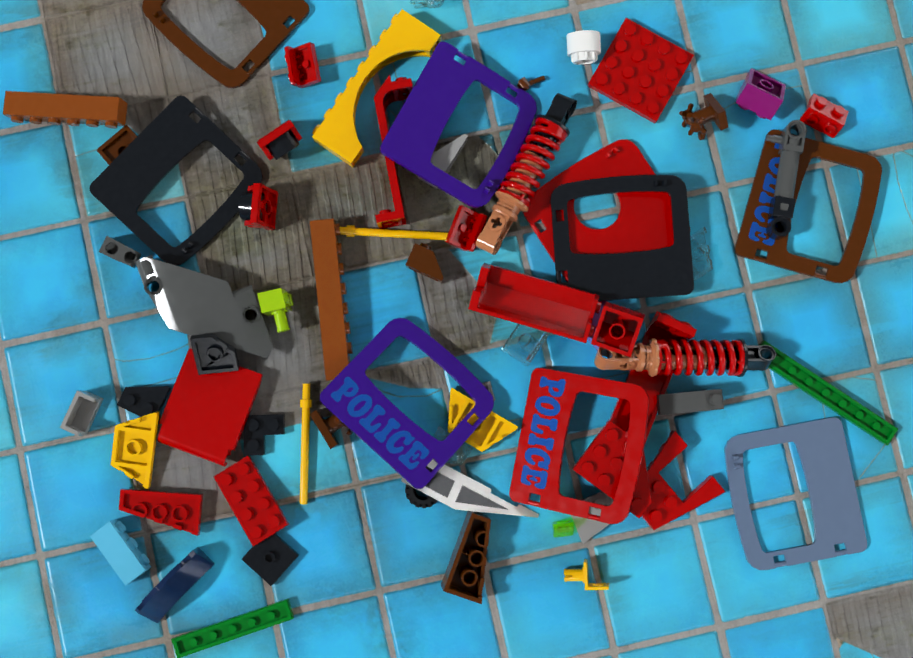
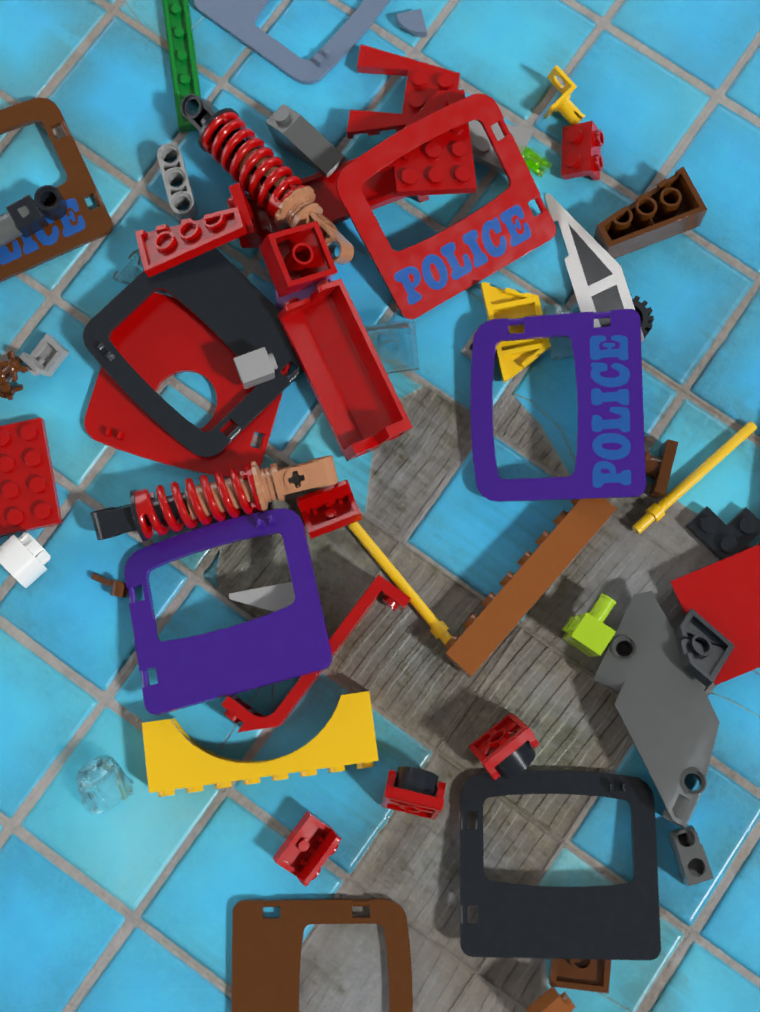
camera: 130 degrees left, 5 degrees down
reddish brown slope [405,243,444,283] -> none
none -> light grey bracket [19,334,70,377]
none -> red wing [135,207,248,277]
none -> light grey beam [157,143,198,223]
none -> light grey brick [234,347,278,389]
none -> sand blue tile [396,9,427,37]
none -> red bracket [561,121,604,181]

